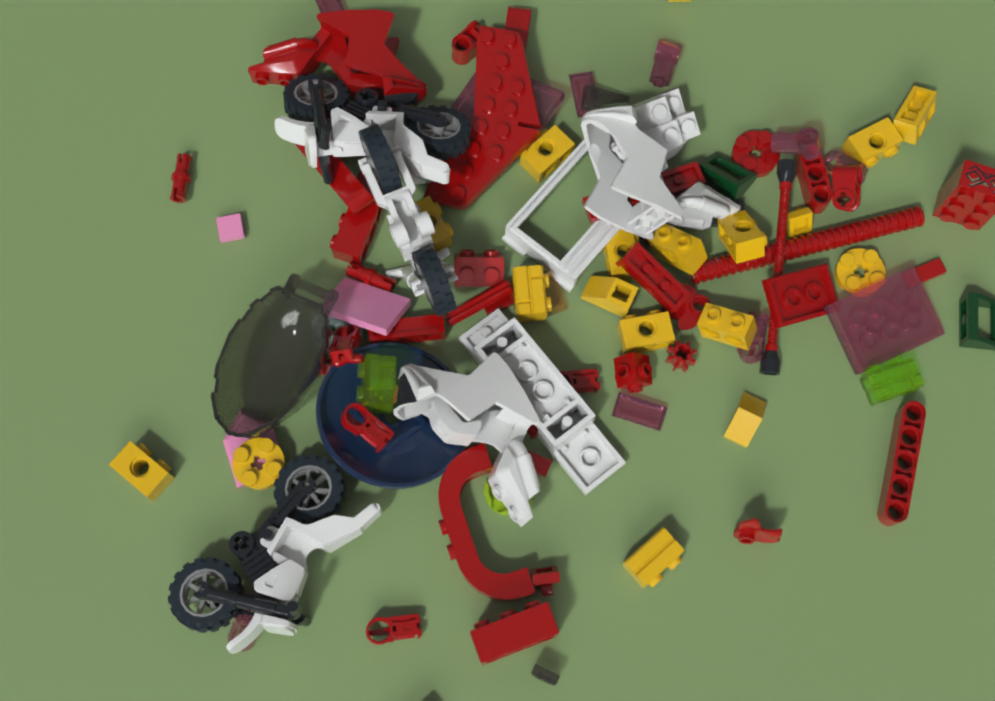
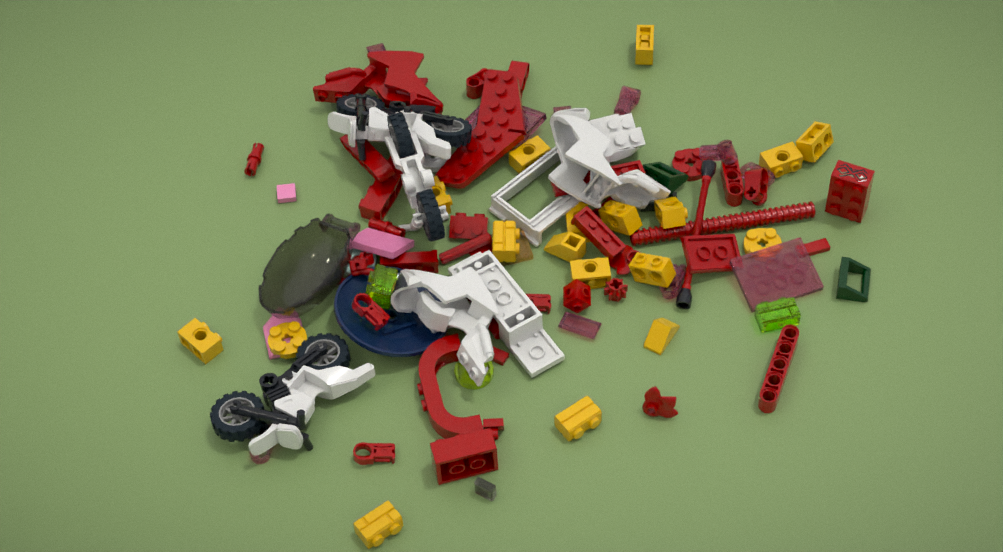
camera: 10 degrees right, 20 degrees down
yellow tile [786,207,813,238] -> none

